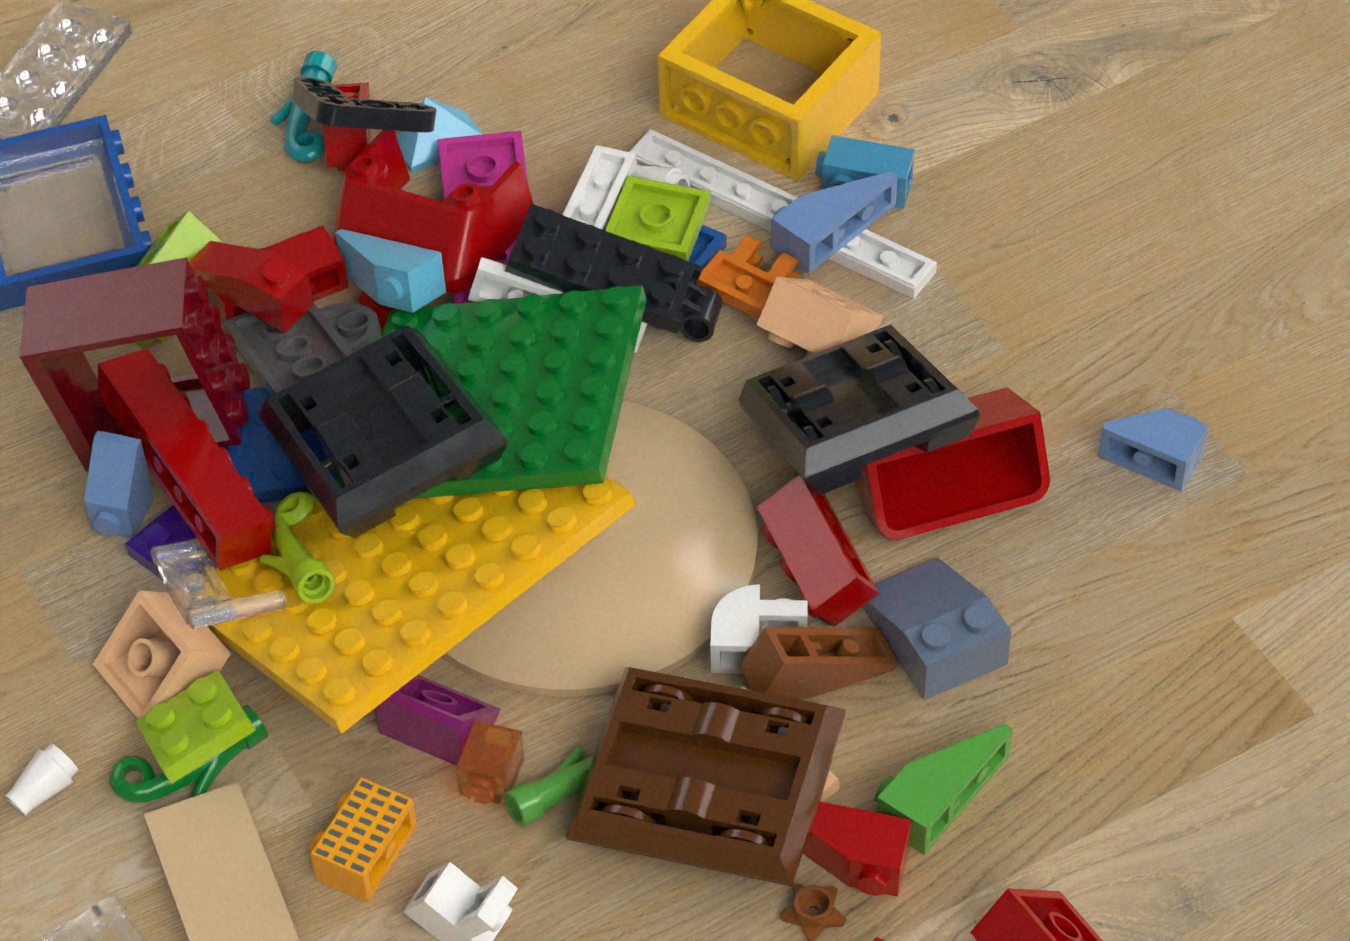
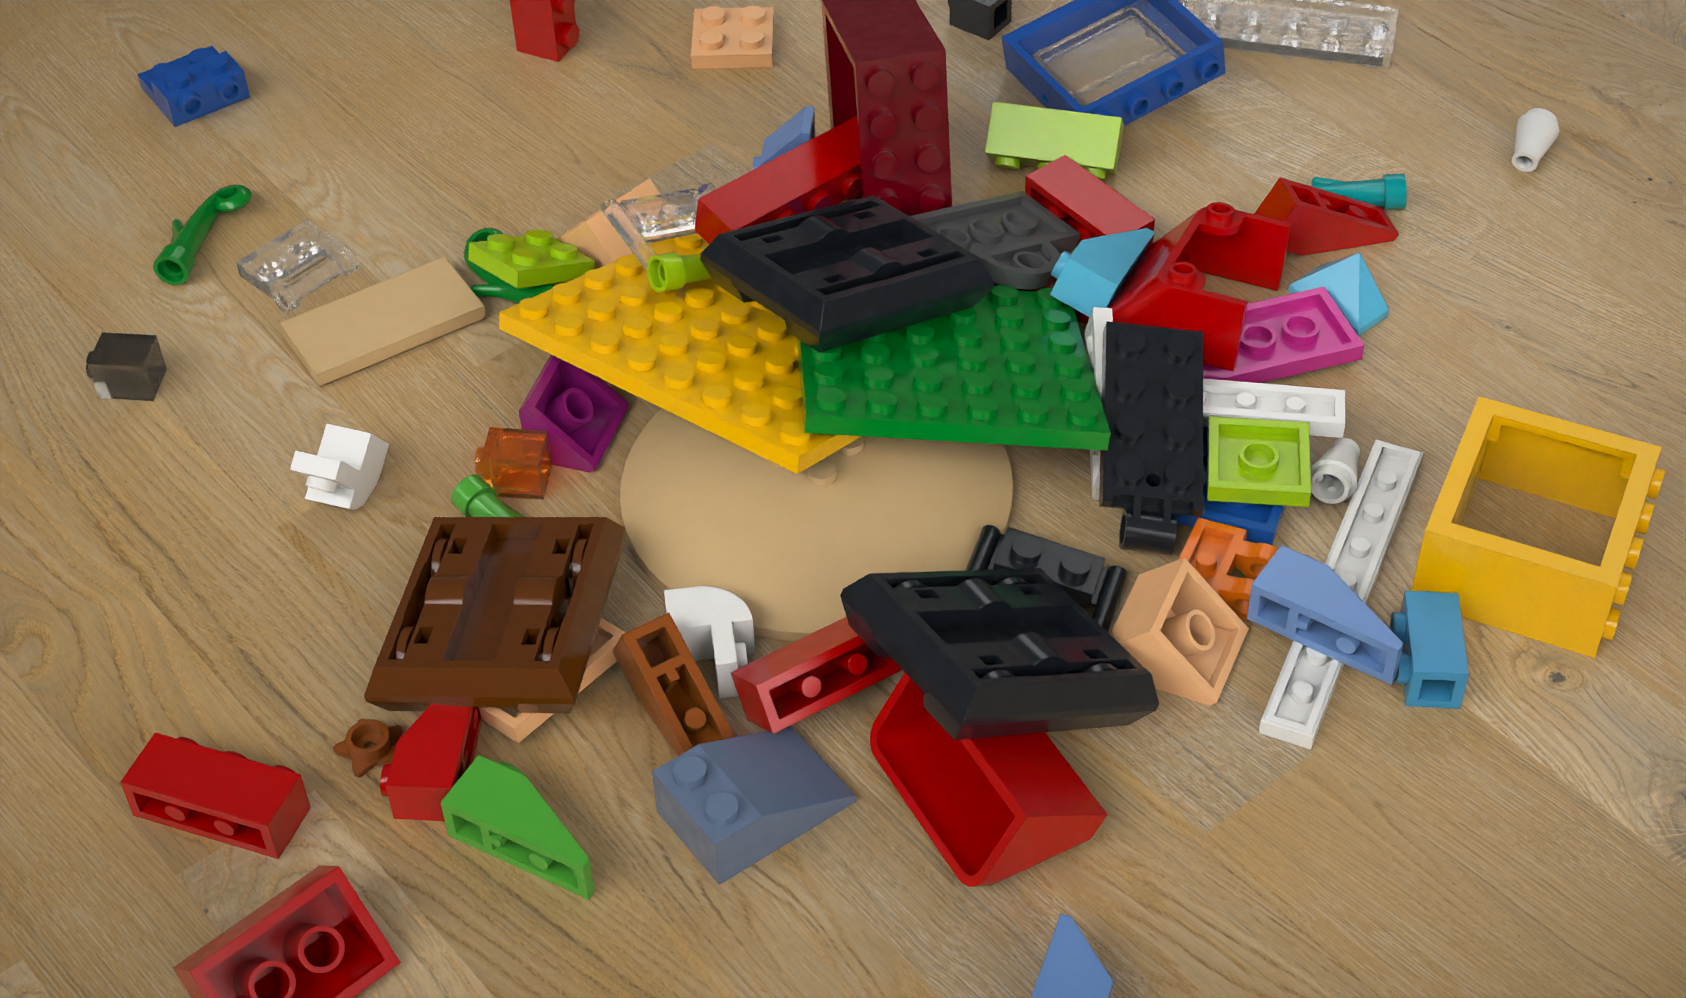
camera: 80 degrees right, 5 degrees down
white cone [4,743,79,817] -> none
red slope [189,241,313,334] -> none
black beam [292,77,437,132] -> none
light orange brick [309,777,417,903] -> none
none -> black plate [966,525,1127,632]

